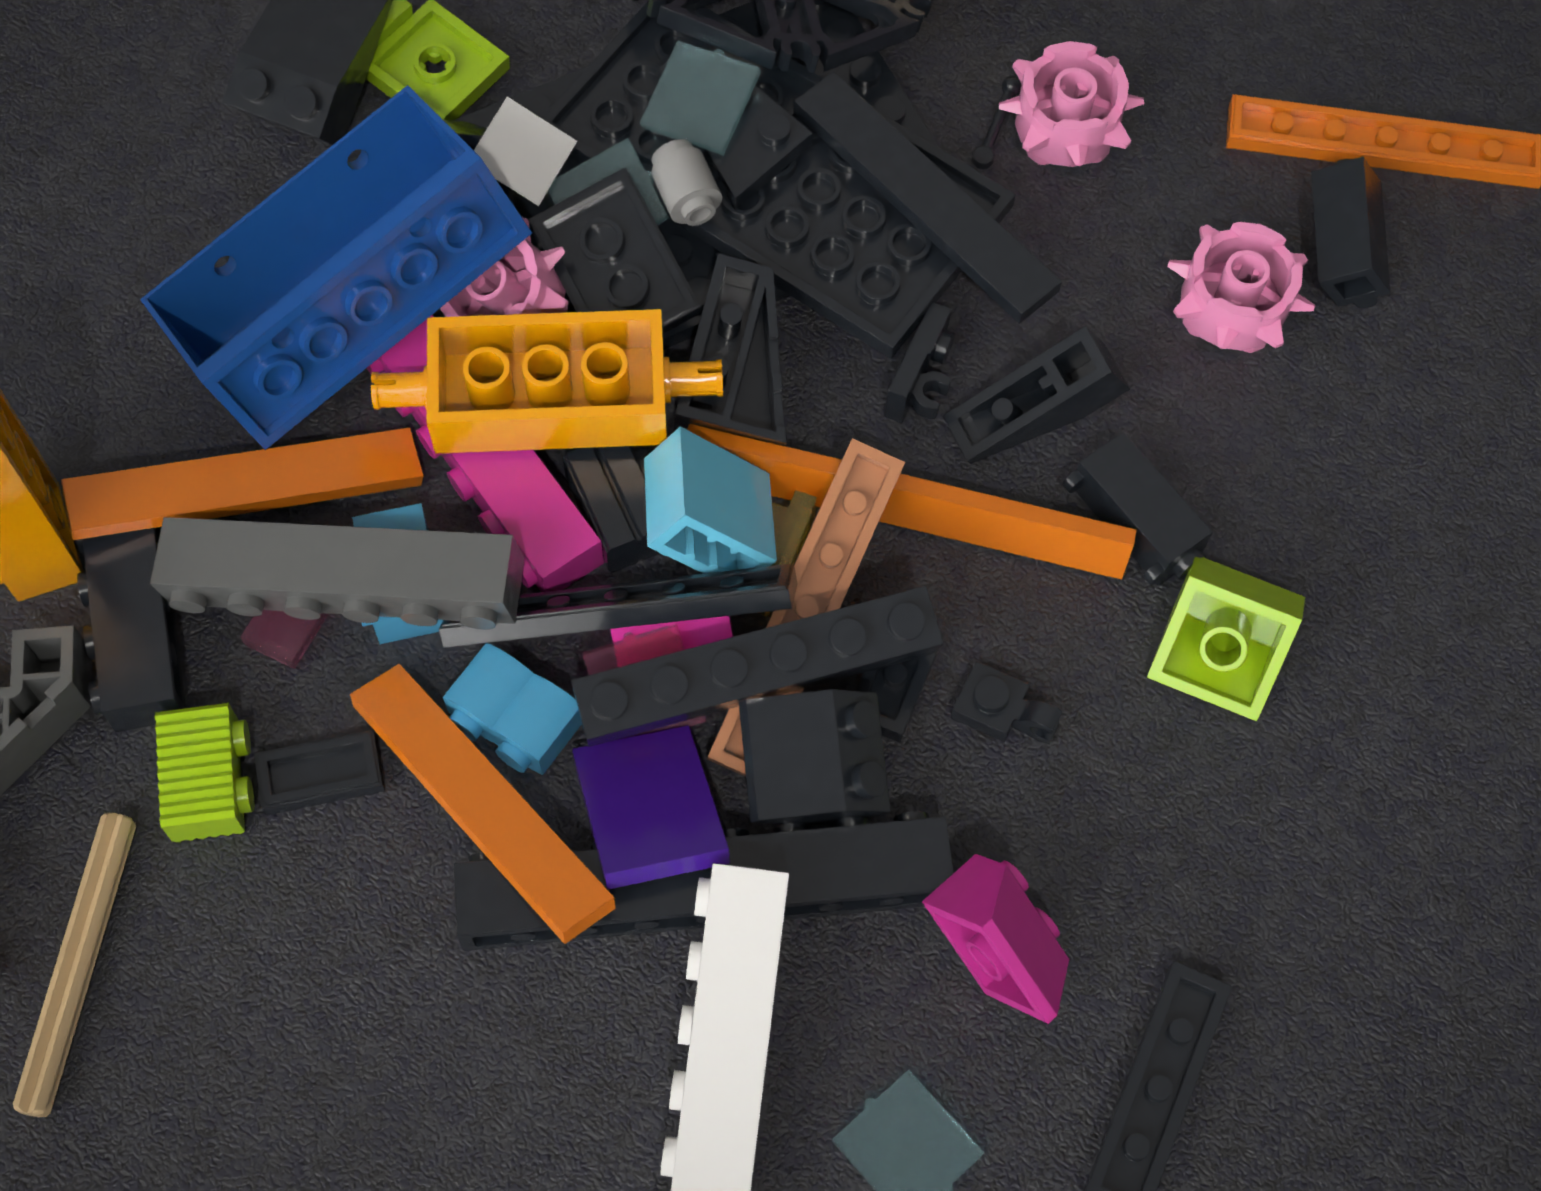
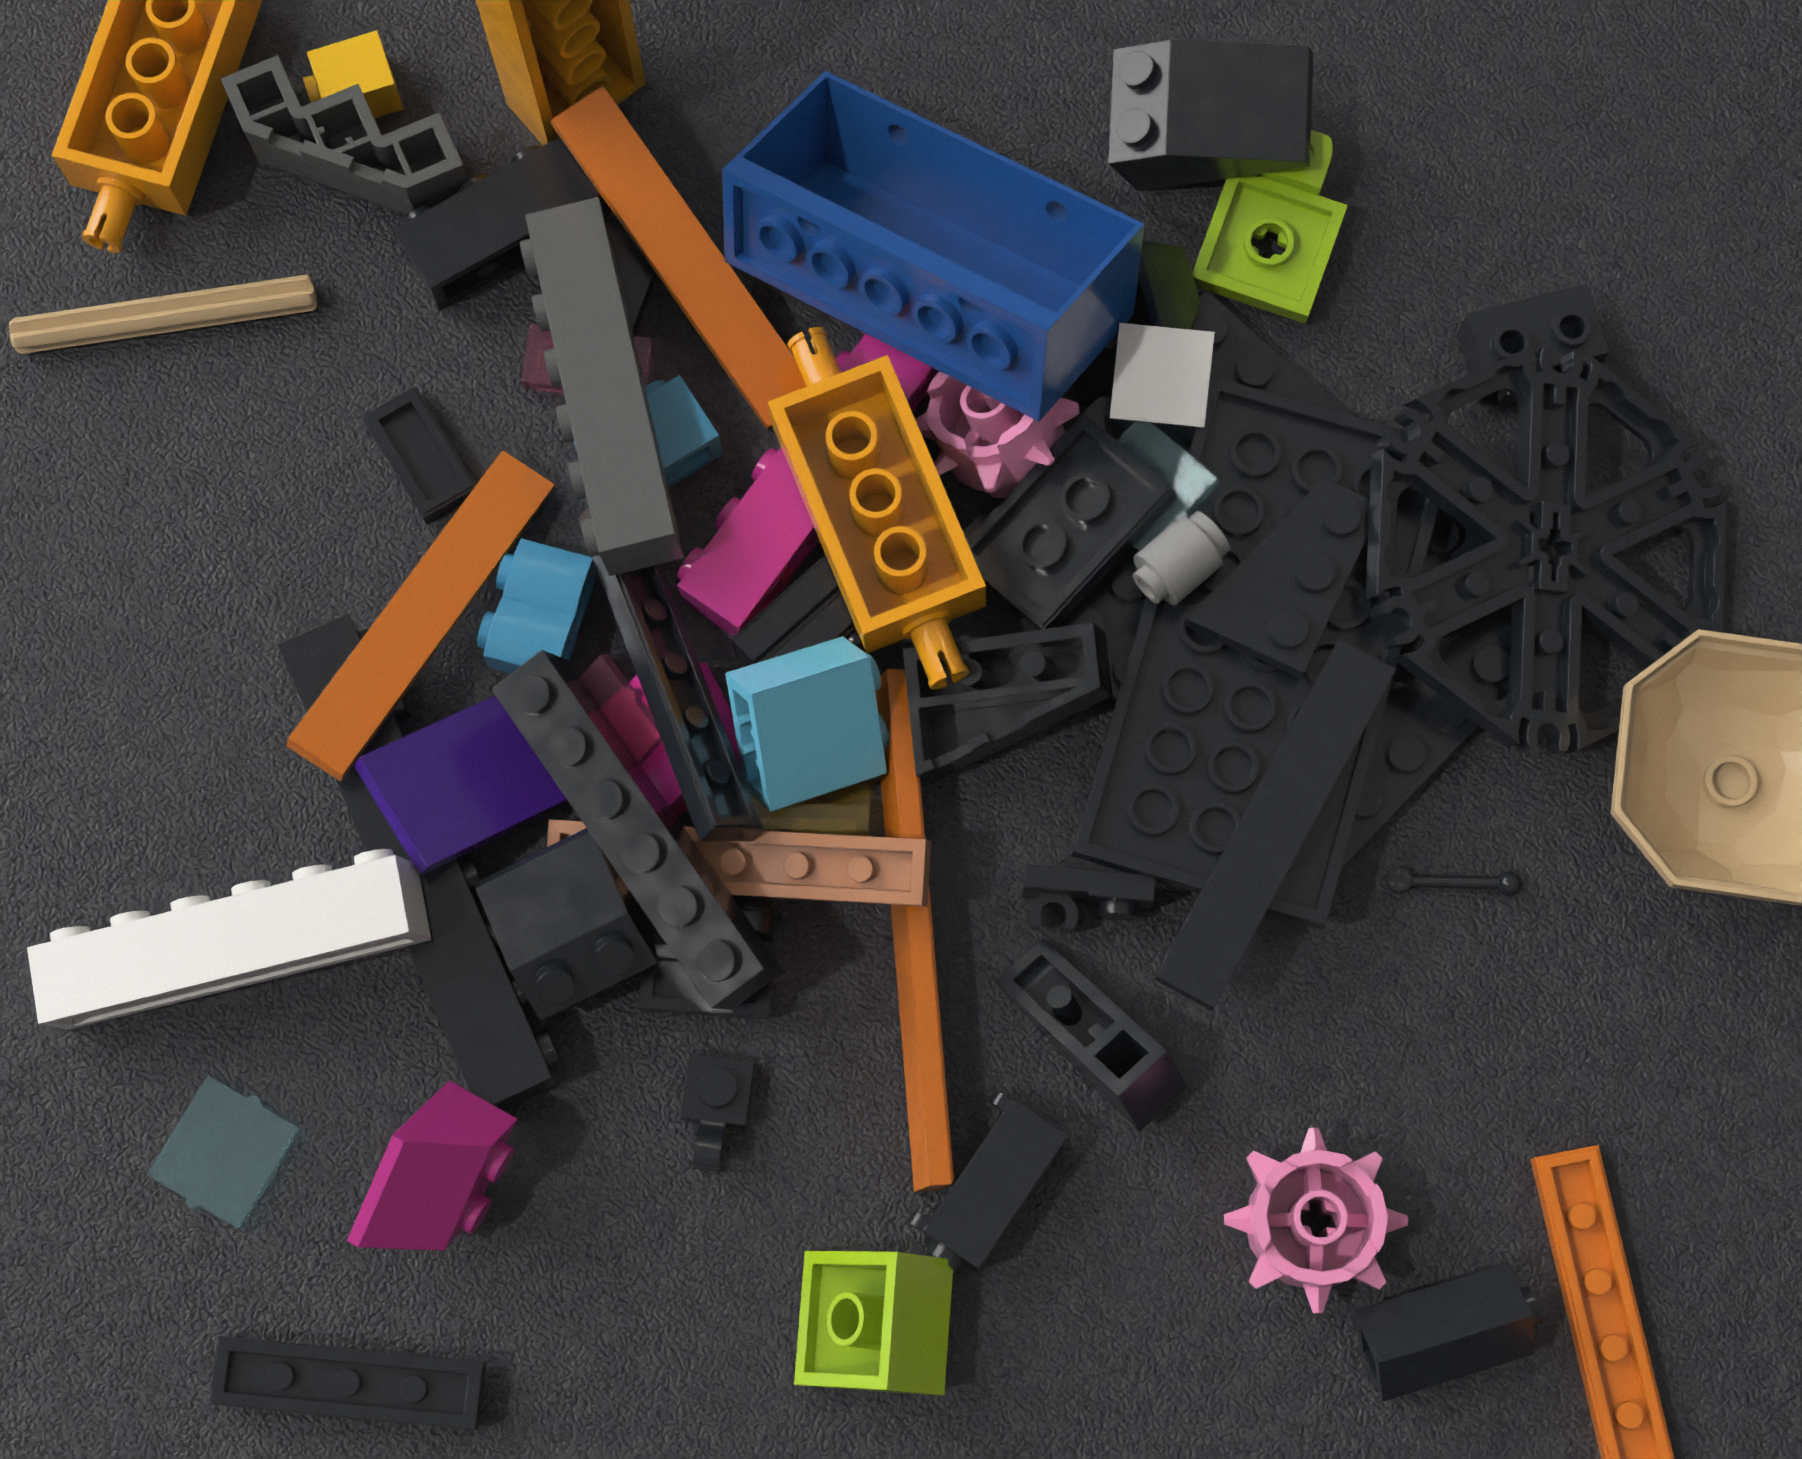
camera: 75 degrees right, 10 degrees up
lime brick [155,703,254,843] -> none
clear light blue piece [640,41,761,155] -> none
bright pink brick [999,41,1144,167] -> none

